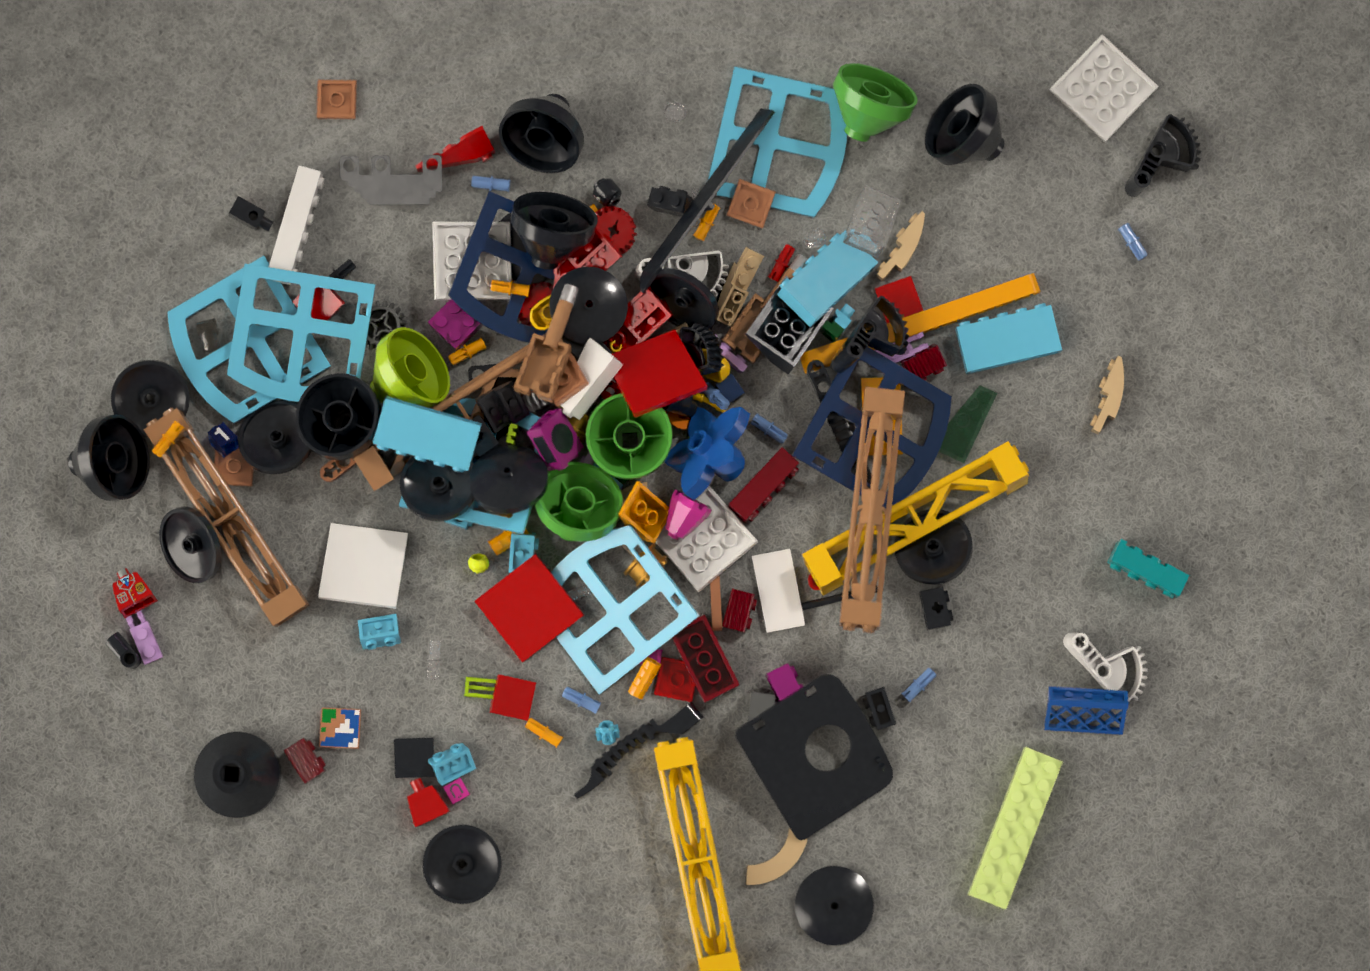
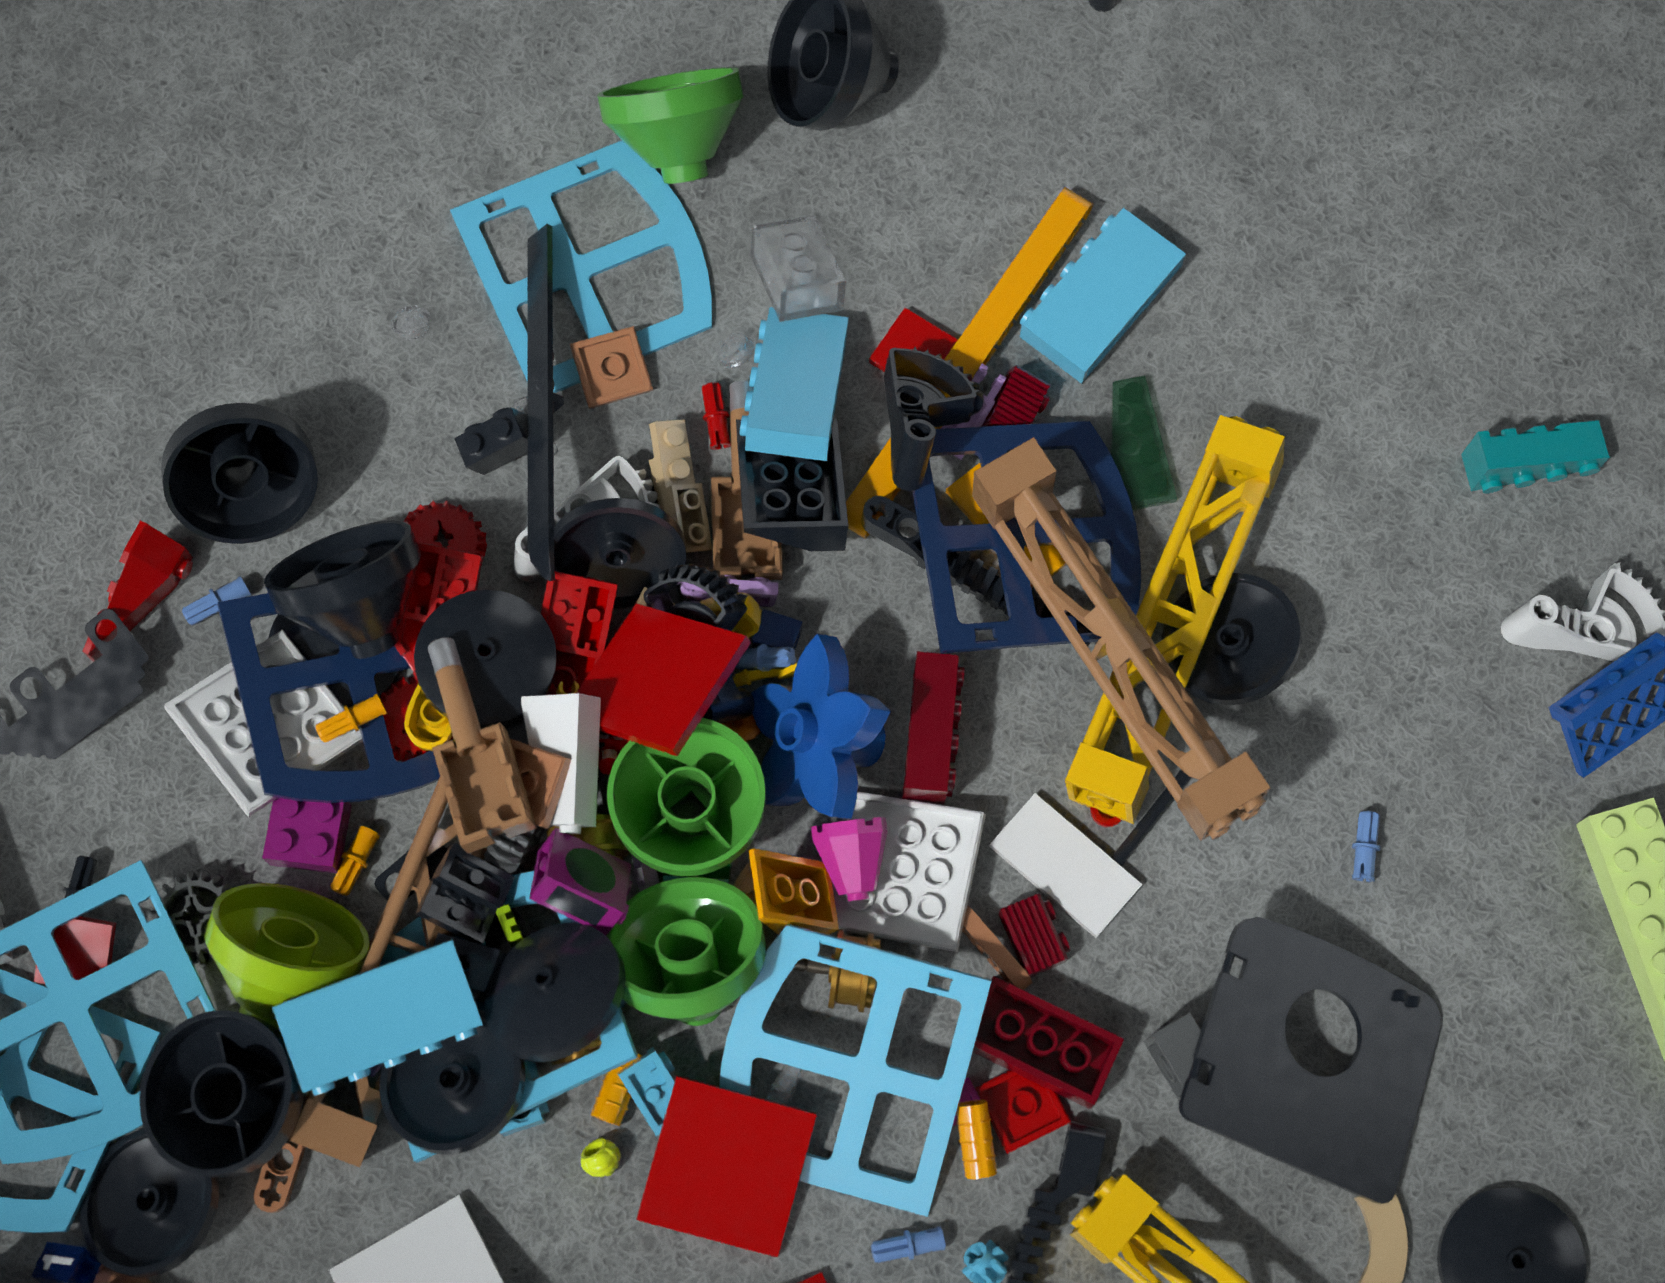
camera: 45 degrees left, 10 degrees down
black head [593,178,621,207] -> none
light orange axle [693,203,720,241] -> none
medium blue axle [750,413,788,444] -> none
magenta brick [765,663,807,702] -> none
hips [819,304,855,342] -> none
black brick [862,687,896,731] -> none
tan slope [876,211,925,281] -> none
black brick [919,587,954,630] -> none
tan slope [1090,356,1124,434] -> none
medium blue axle [1118,223,1147,260] -> none

